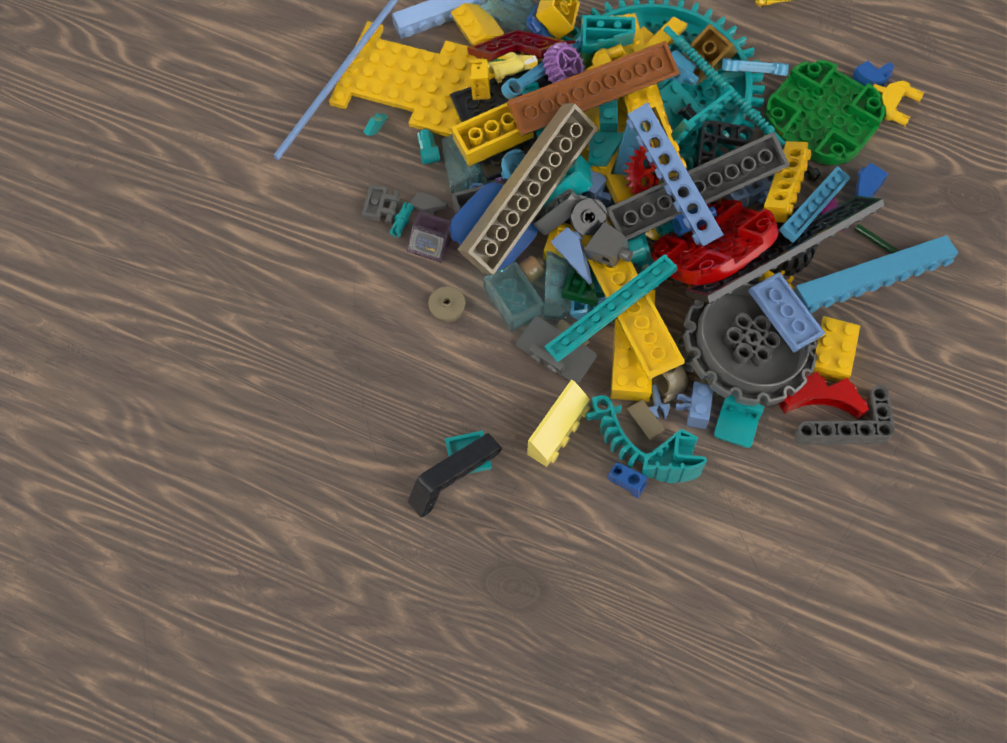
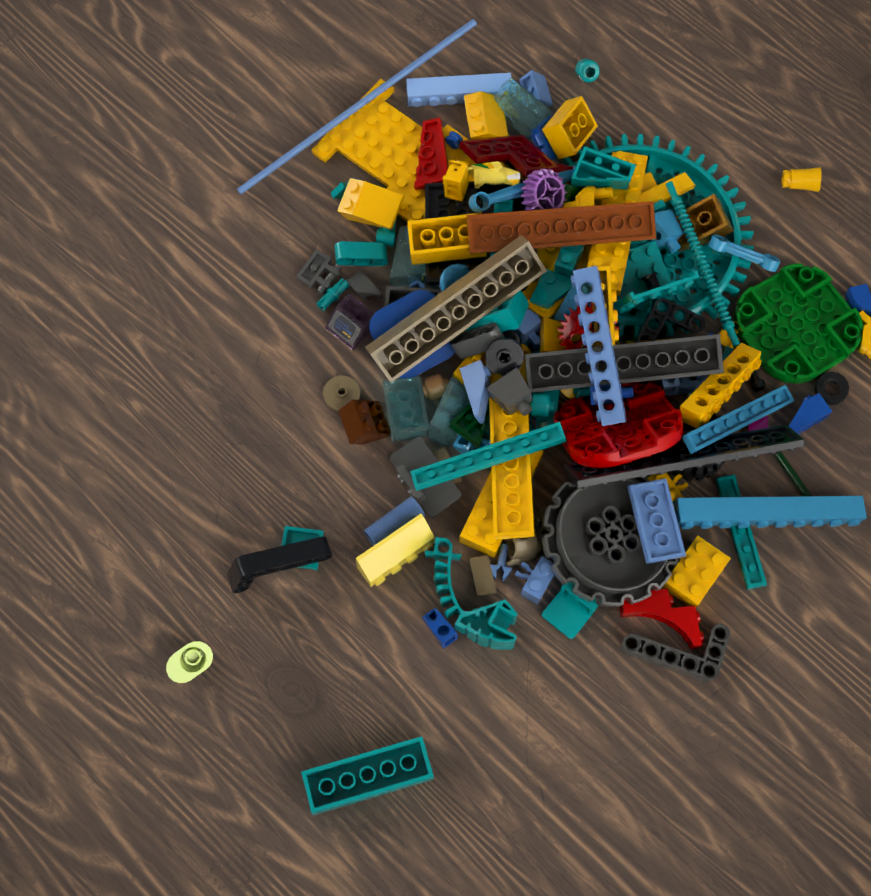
camera: 20 degrees right, 5 degrees up
none -> yellowish green piece [166,641,213,683]
none -> teal brick [301,736,434,815]
none -> teal beam [334,241,388,266]
none -> yellow slope [337,178,405,230]
none -> reddish brown slope [338,400,391,445]
none -> medium blue piece [364,497,425,546]
none -> red wing [414,117,448,190]
none -> blue bush [445,131,463,149]
none -> teal tile [715,474,767,590]
none -> black tyre [814,372,849,405]

